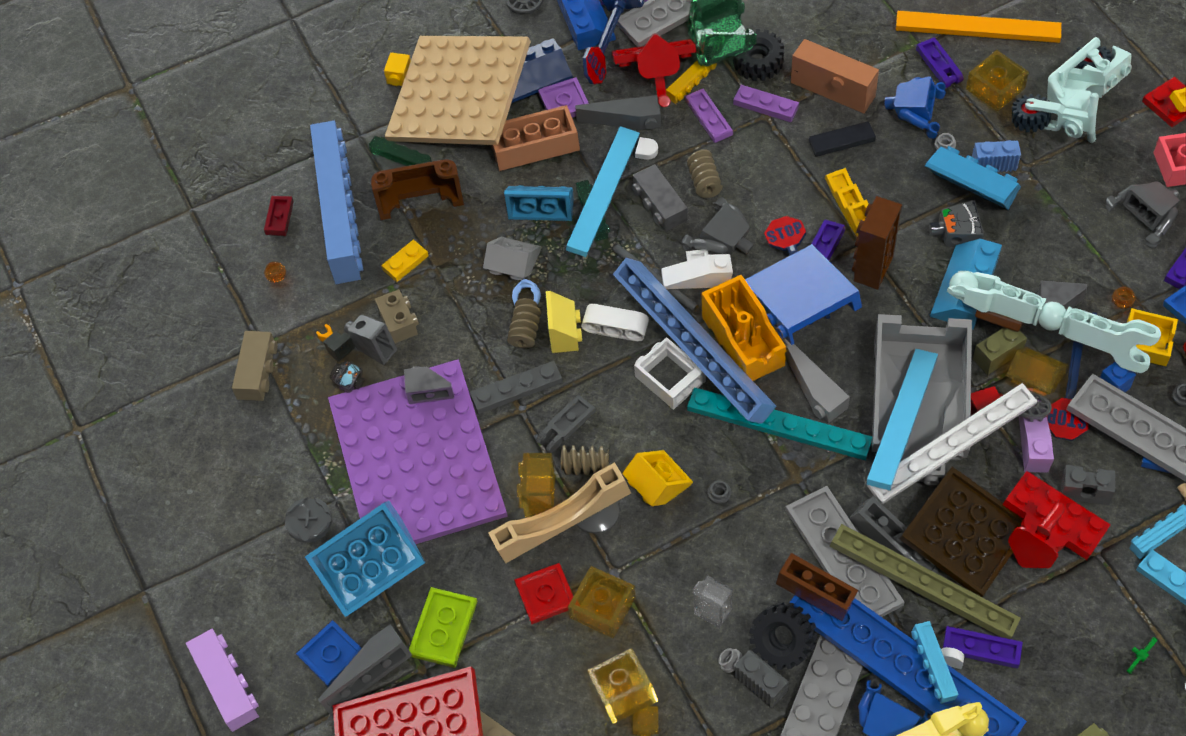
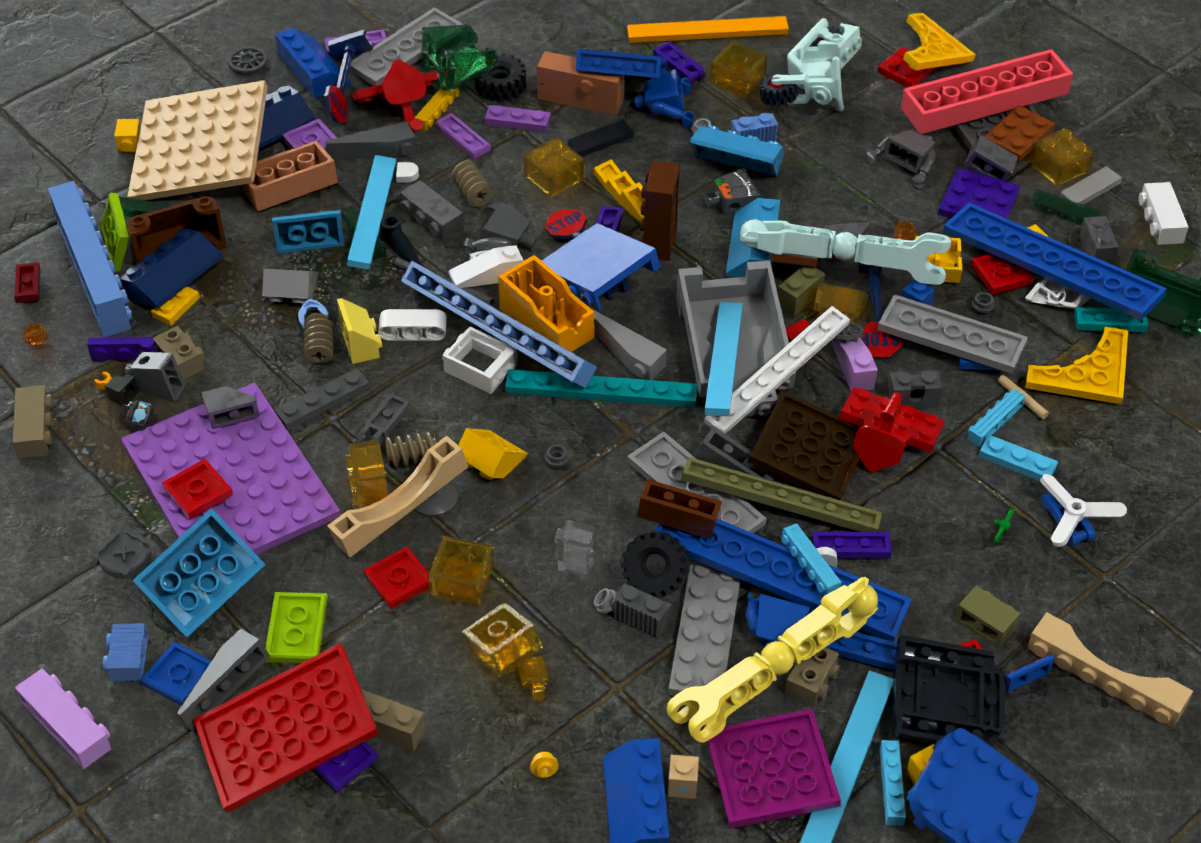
camera: 20 degrees left, 10 degrees down
none -> dark purple plate [87,337,157,361]
none -> lime tile [100,193,129,272]
none -> medium blue brick [103,623,149,682]
none -> dark blue slope [120,228,223,308]
none -> red plate [162,459,233,520]
none -> black piece [381,215,422,266]
none -> clear yellow brick [523,137,584,197]
none -> blue panel [575,49,667,78]

